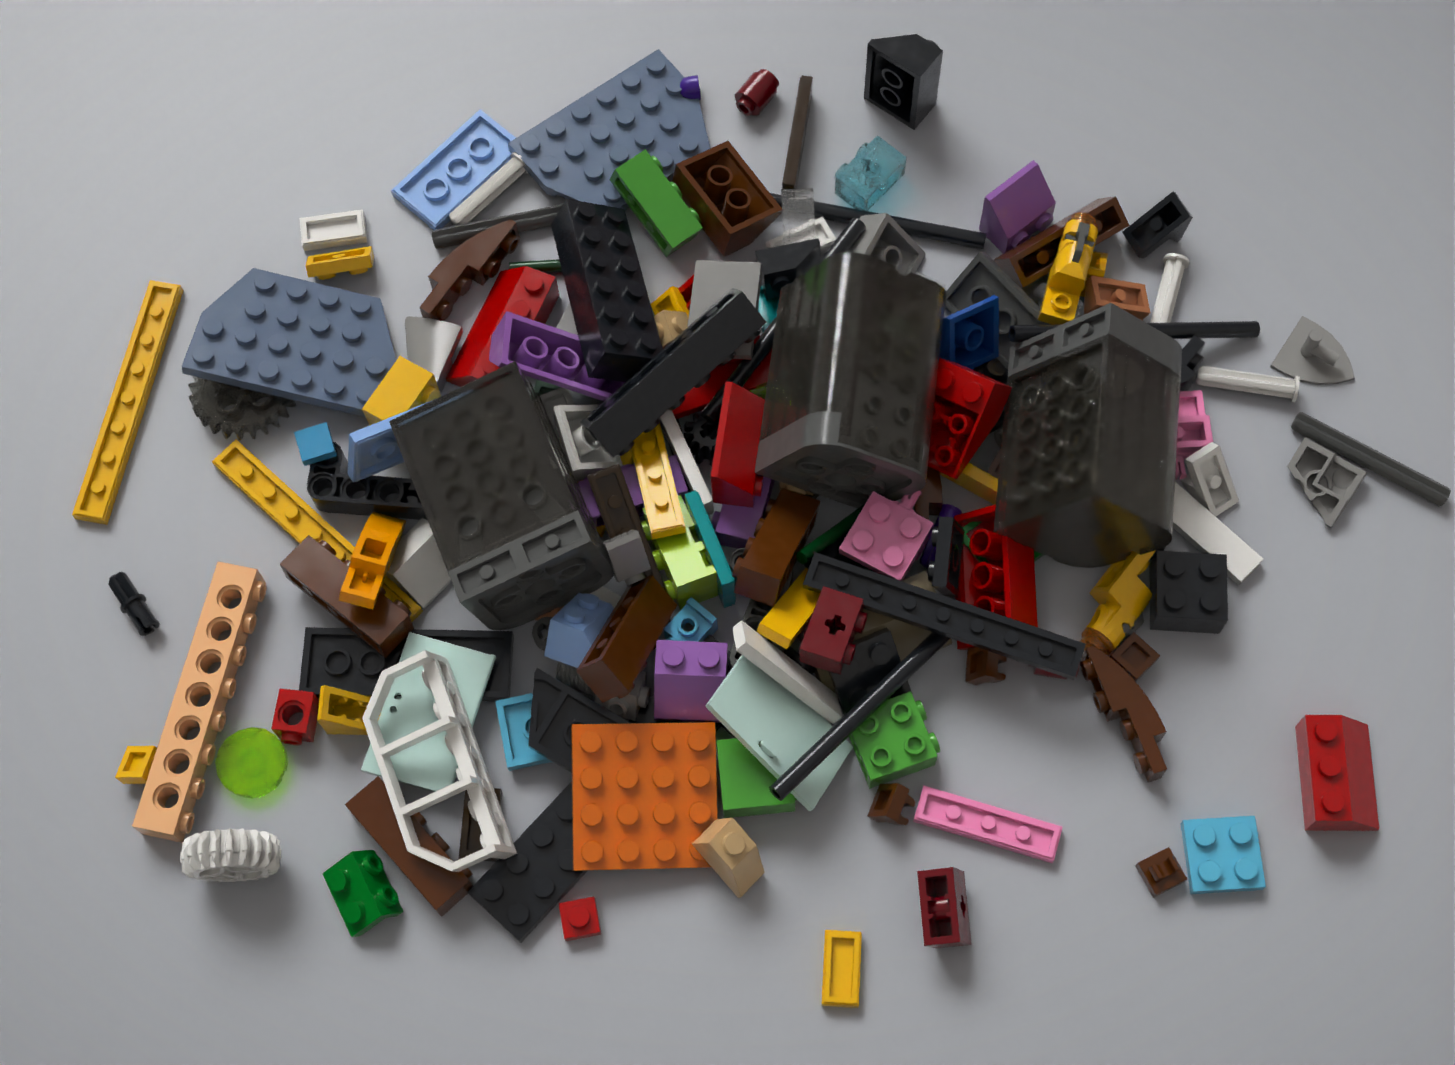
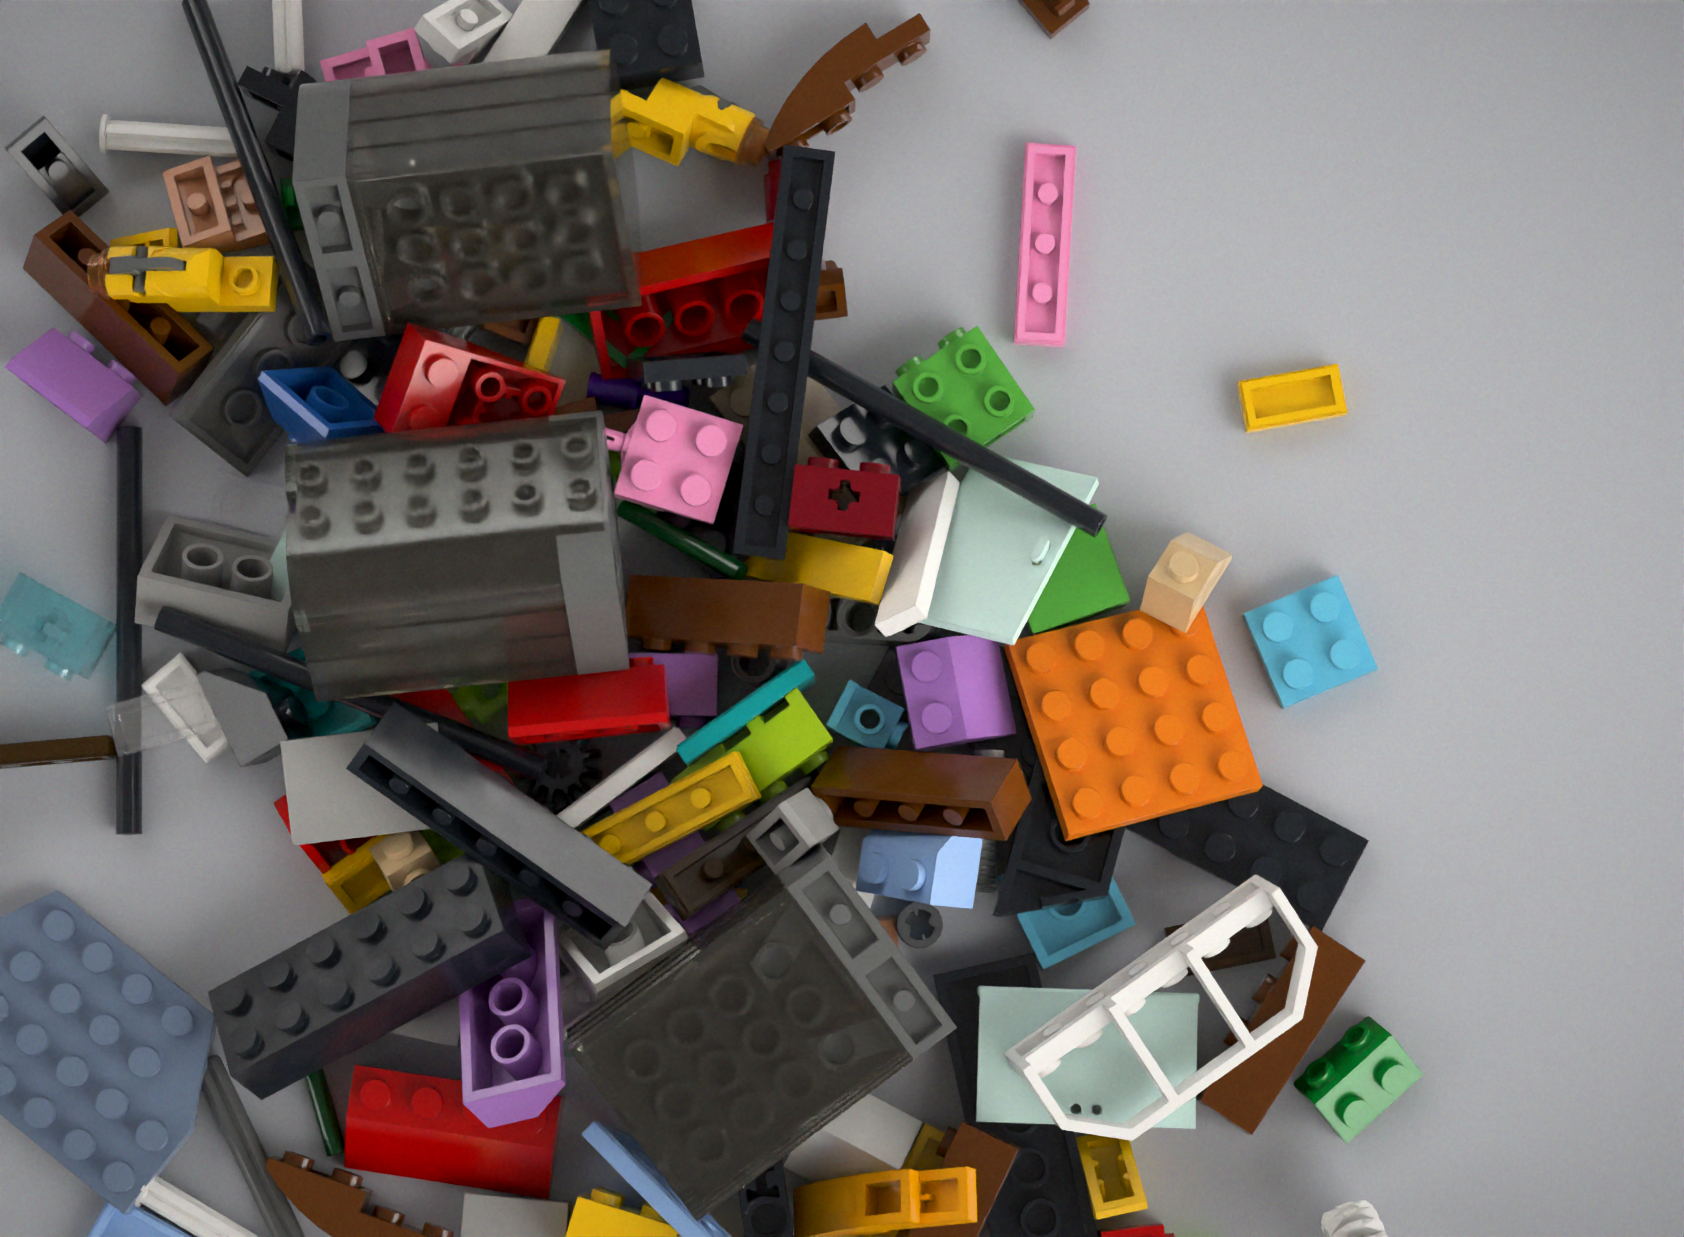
camera: 105 degrees left, 15 degrees up
red plate [559,896,601,941] -> none
bright green brick [609,149,703,257] -> none
reddish brown slope [672,141,783,257] -> none
reddish brown tile [867,783,916,825] -> none
dark red brick [917,867,972,949] -> none
reddish brown plate [1110,632,1160,681] -> none
none -> medium azure plate [1242,575,1378,709]

